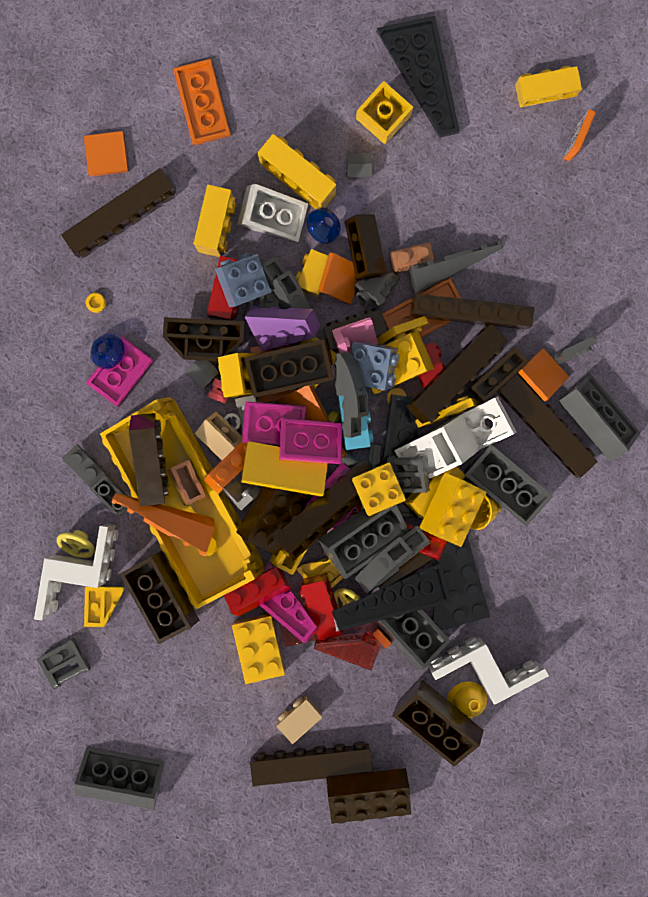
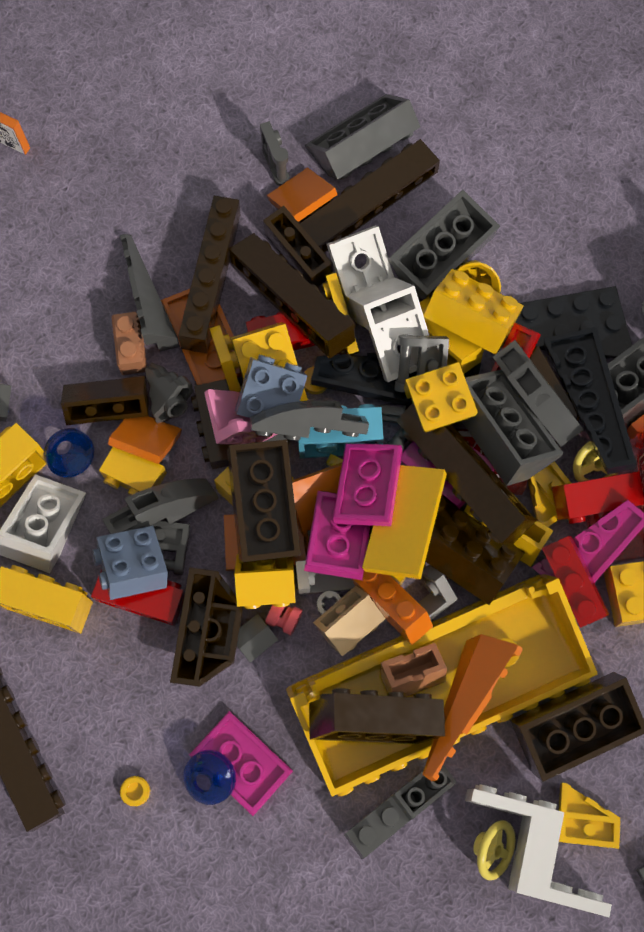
camera: 85 degrees left, 15 degrees down
medium lavender wedge [245,306,321,351] -> none

